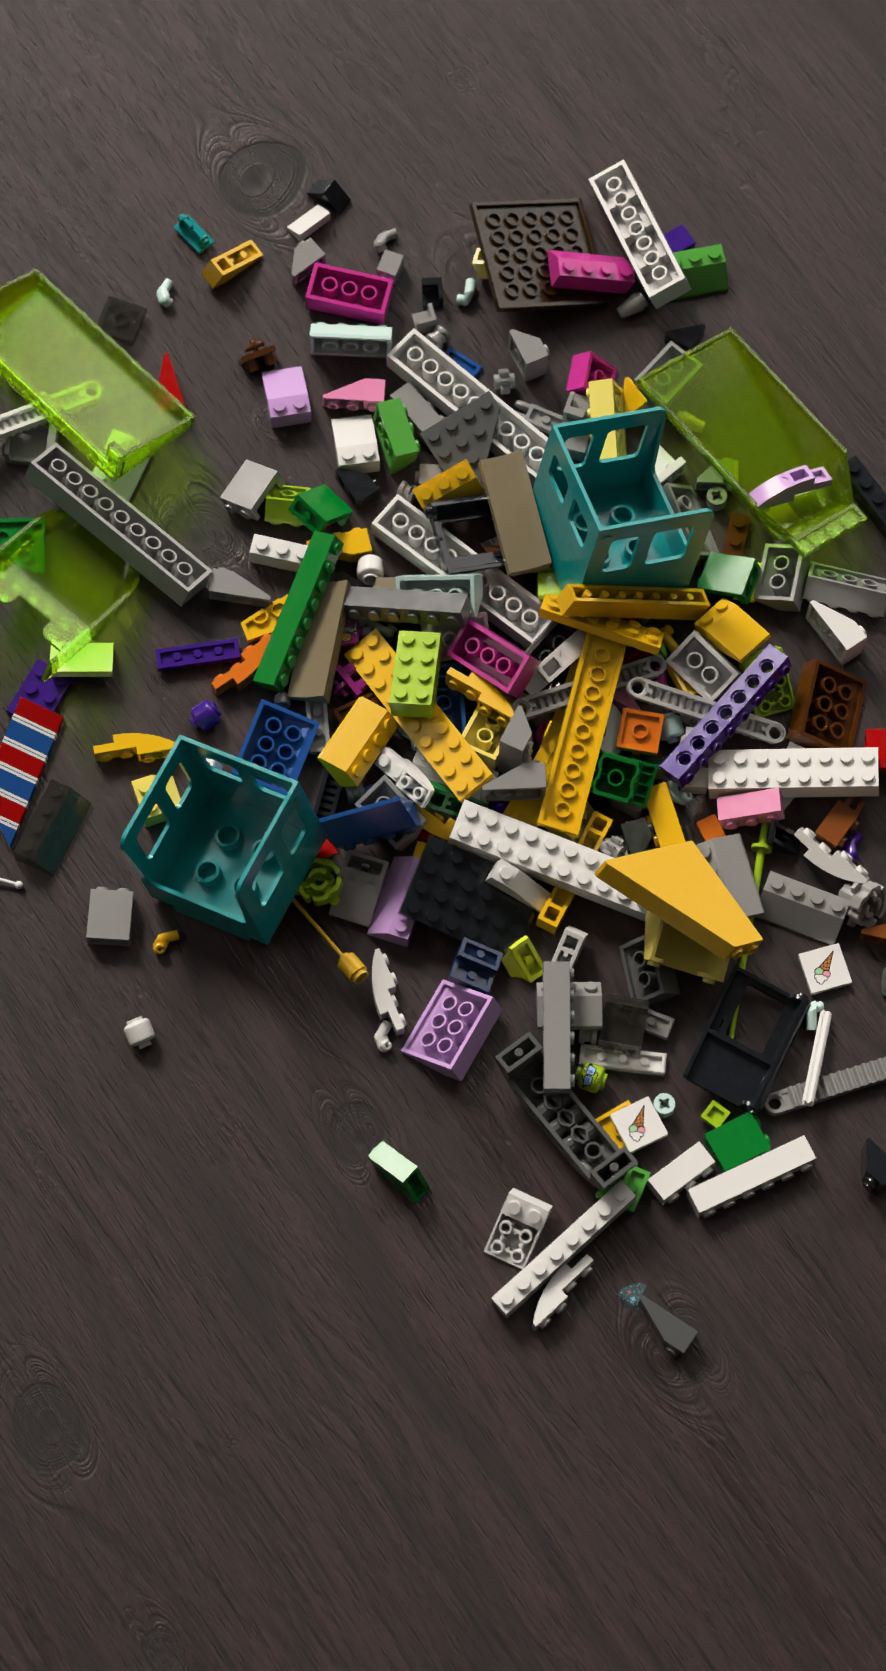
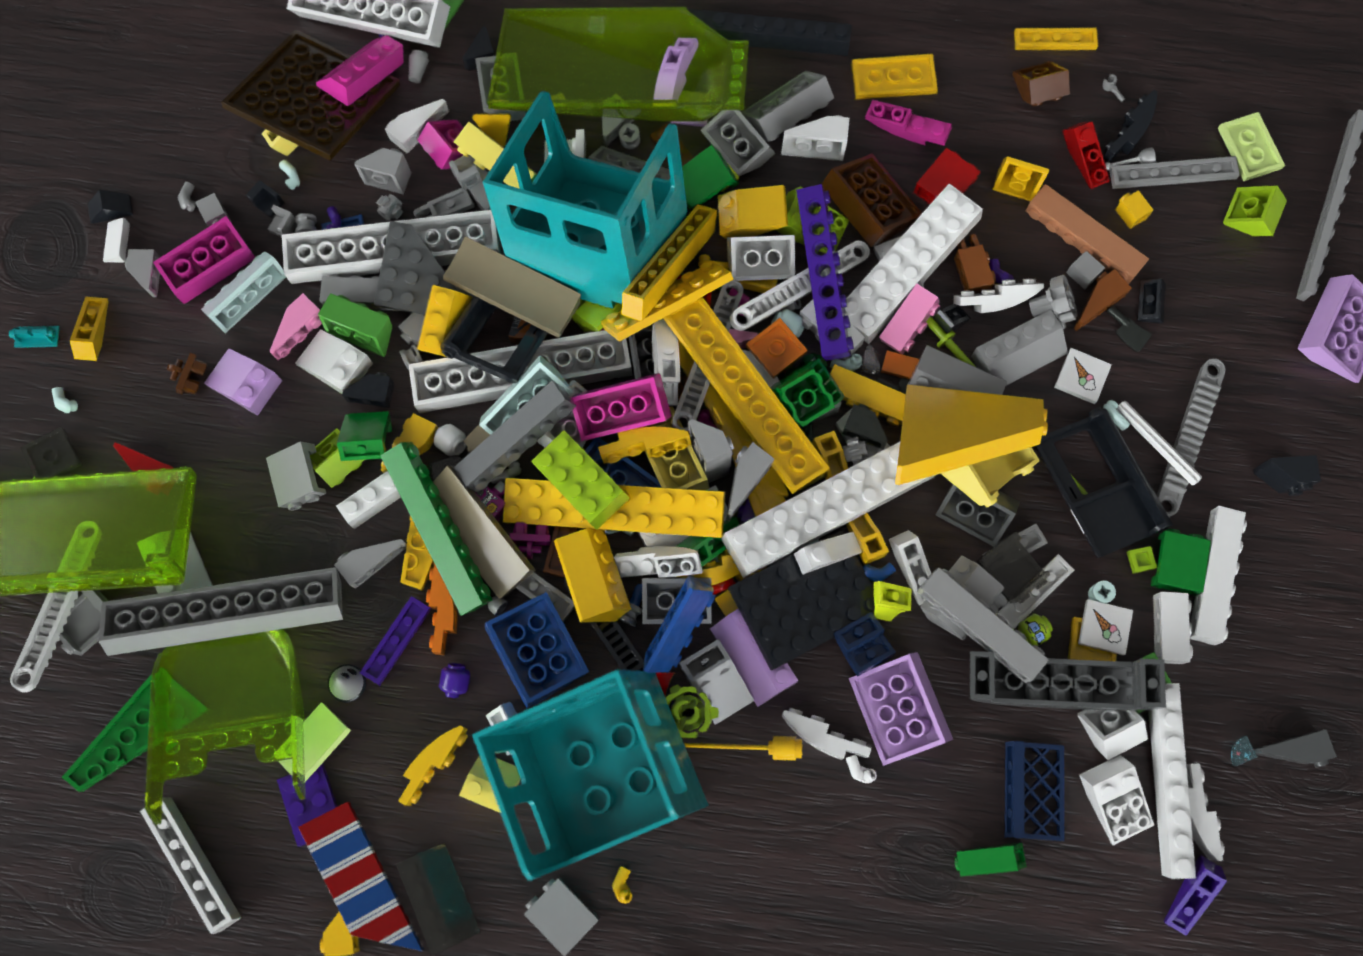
camera: 45 degrees left, 5 degrees up
none -> dark purple arm [326,206,341,229]
none -> light grey hat [328,664,366,703]
none -> white slope [385,99,449,153]
none -> blue arm [863,562,896,582]
none -> dark blue fence [1005,741,1064,841]
none -> white slope [1077,710,1148,760]
none -> dark purple slope [1164,855,1227,935]

